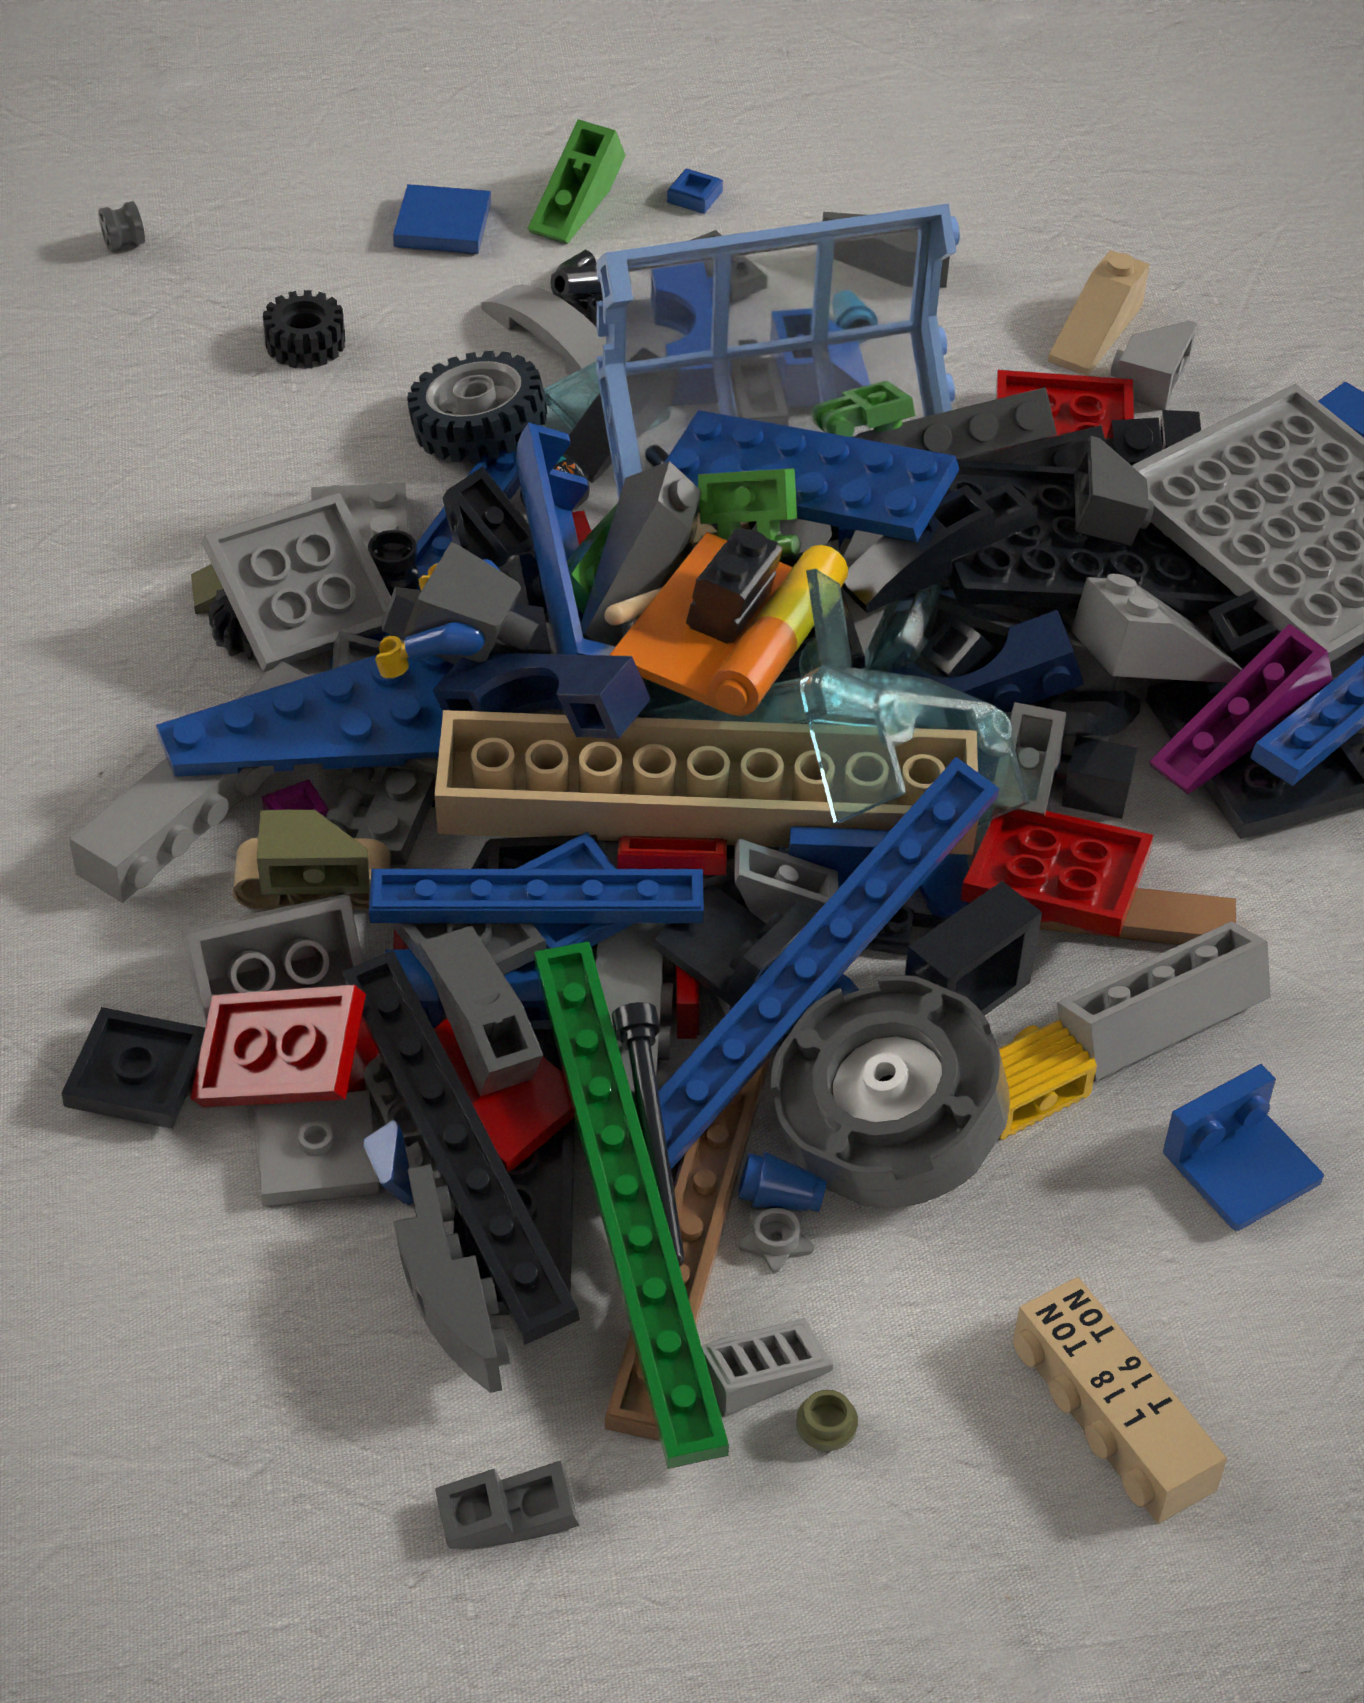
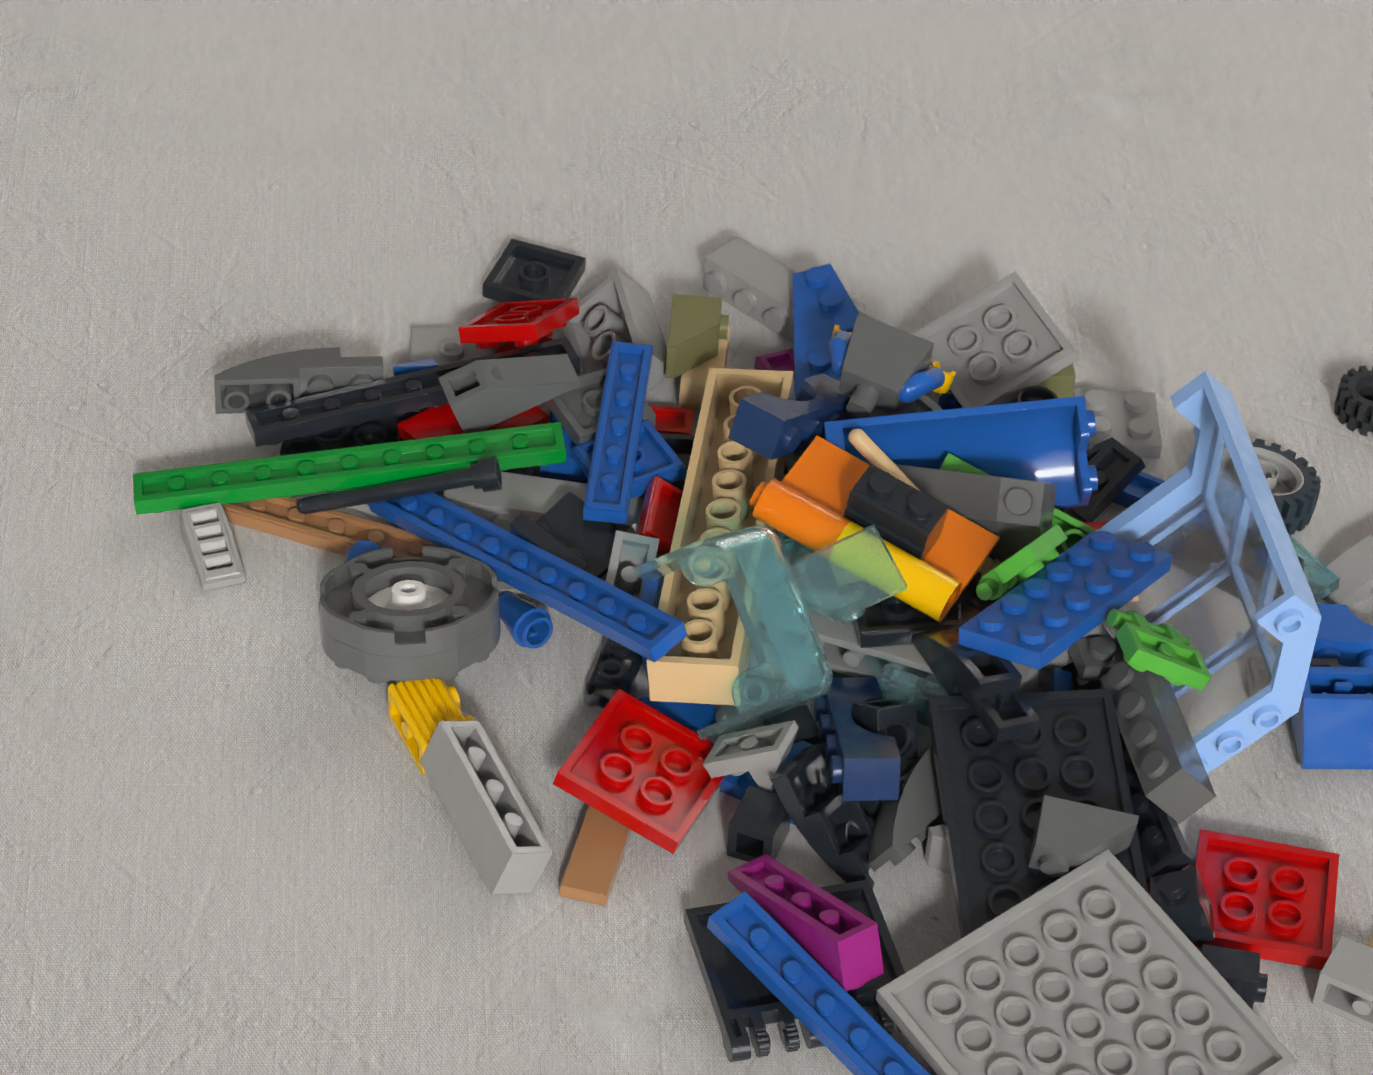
camera: 95 degrees right, 5 degrees down
dark grey slope [435,1460,579,1549] -> none
light grey plate [738,1208,814,1273] -> none
olive plate [796,1390,858,1451] -> none
black window [905,881,1042,1016] -> none
tan brick [1013,1276,1227,1524] -> none
light grey slope [1071,574,1242,683] -> none
blue bracket [1162,1064,1324,1231] -> none
black window [1208,590,1277,664] -> none

